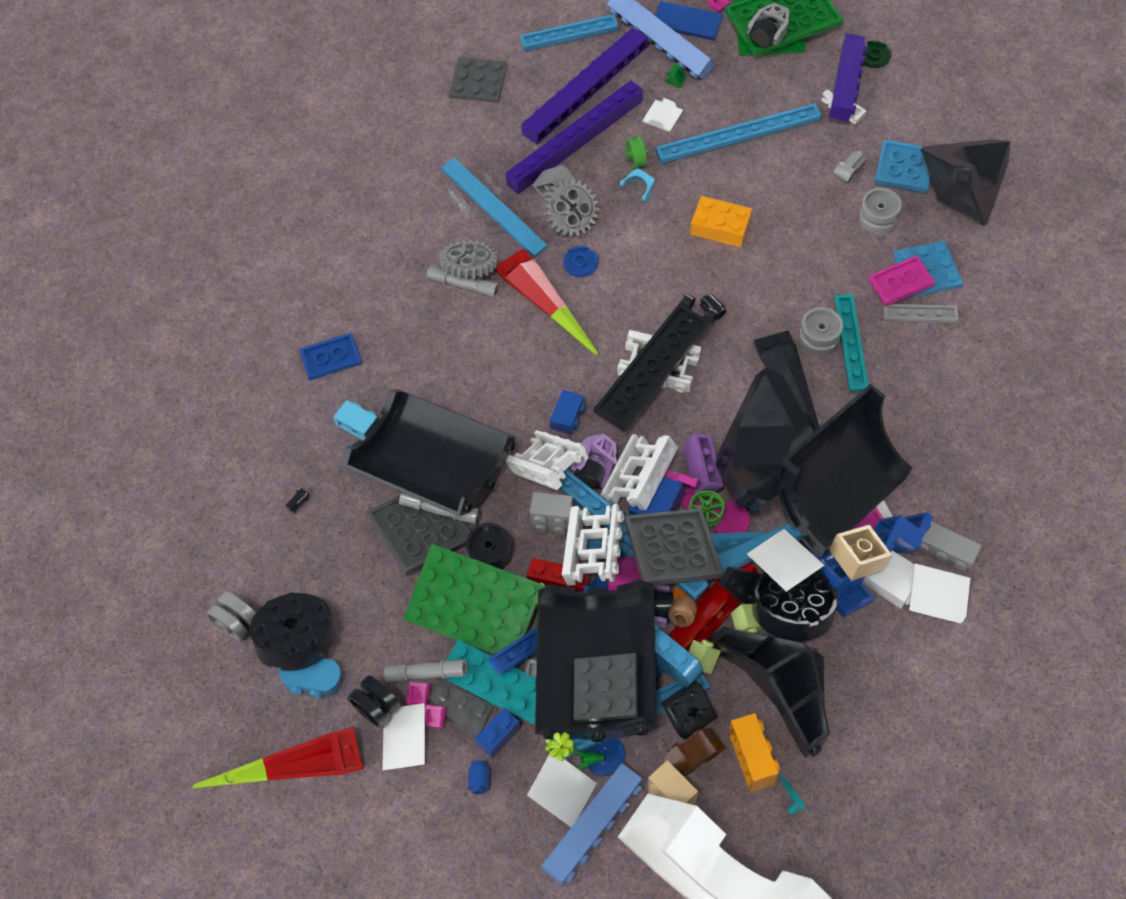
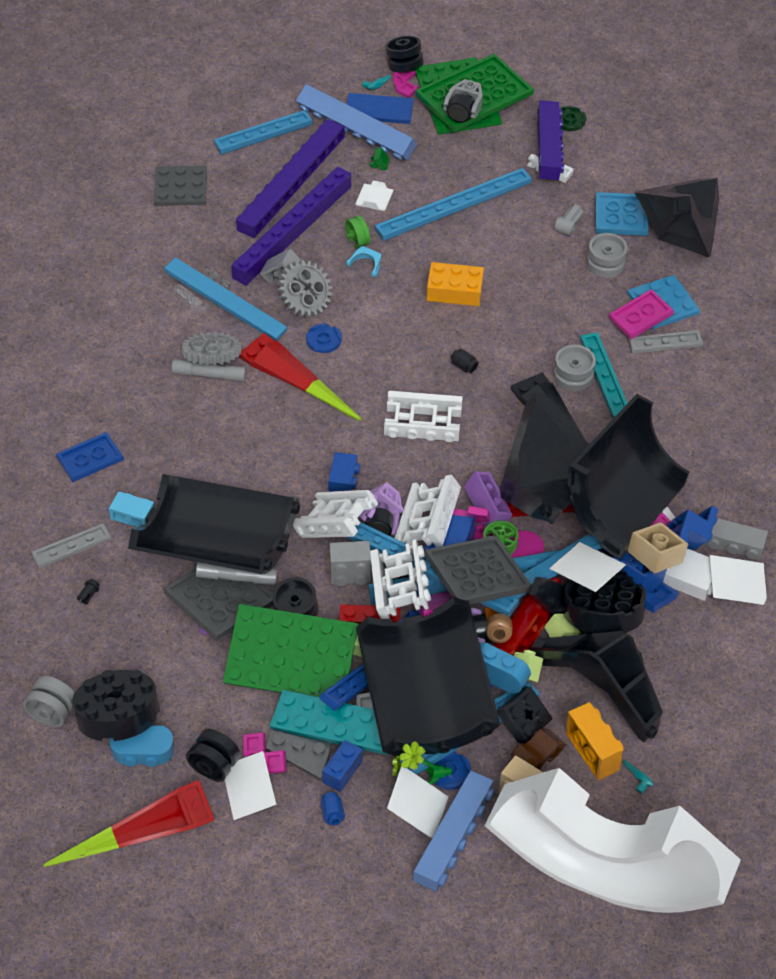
camera: 15 degrees left, 10 degrees down
light grey piece [384,660,468,683] -> none
dark grey plate [574,653,638,723] -> none
black hinge [593,294,719,431] -> none
none -> light grey tile [31,523,111,569]

